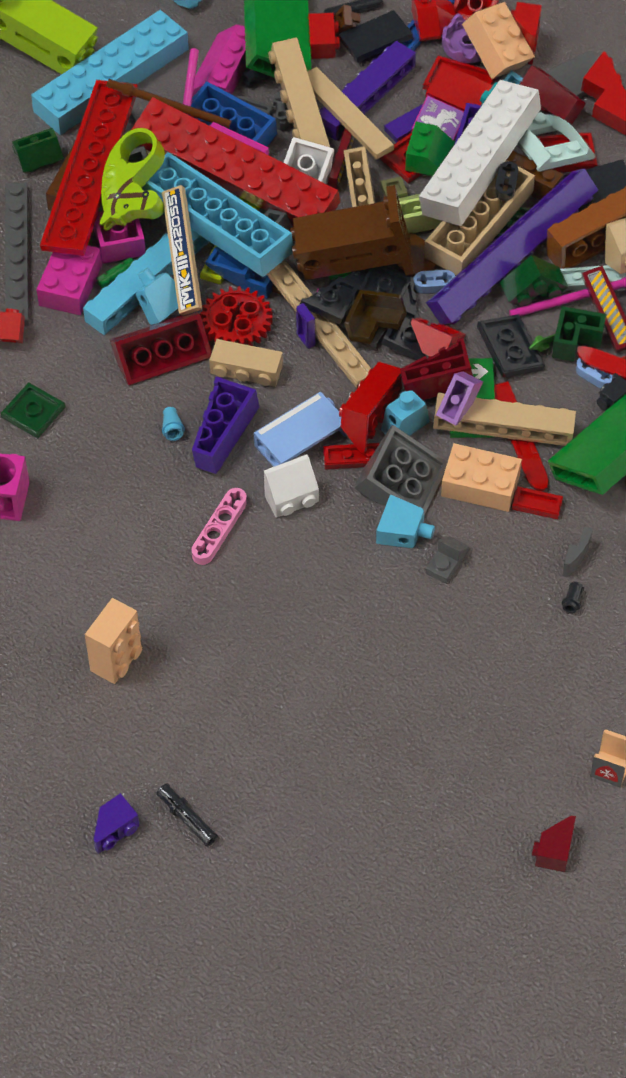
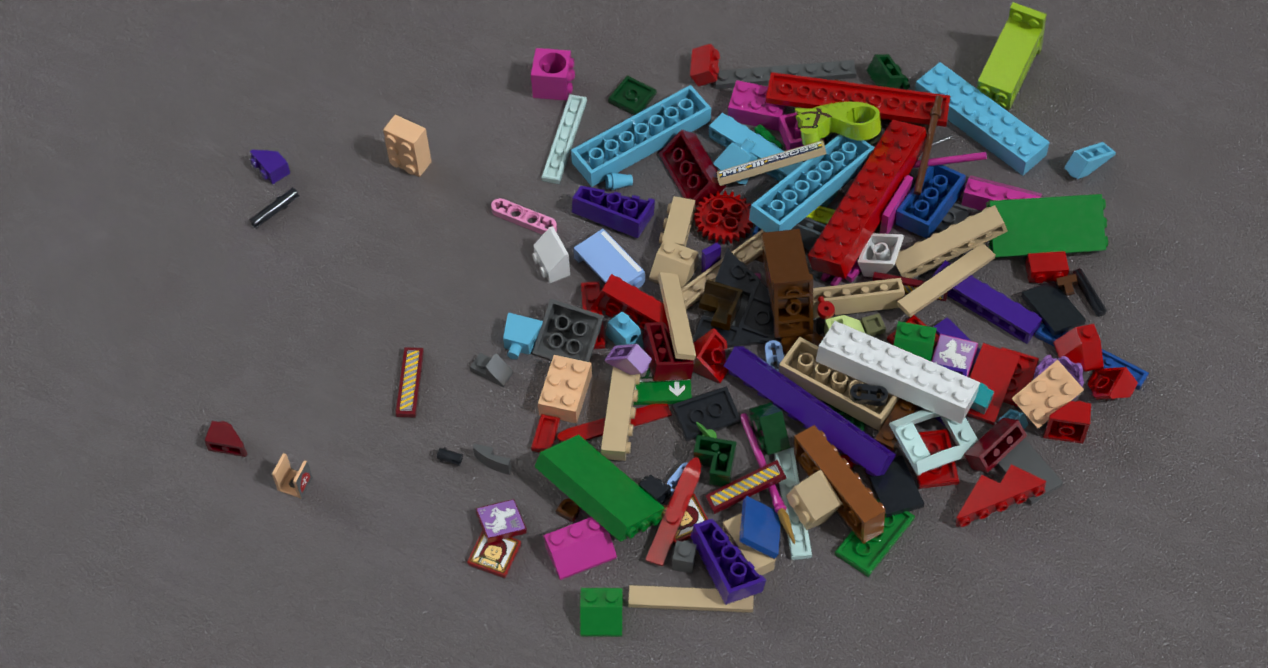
camera: 90 degrees right, 0 degrees up
none -> tile [396,347,424,418]
none -> light aqua tile [542,94,587,184]
none -> medium azure brick [571,85,711,187]
none -> tan slope [649,239,699,288]
none -> tan tile [658,272,696,360]

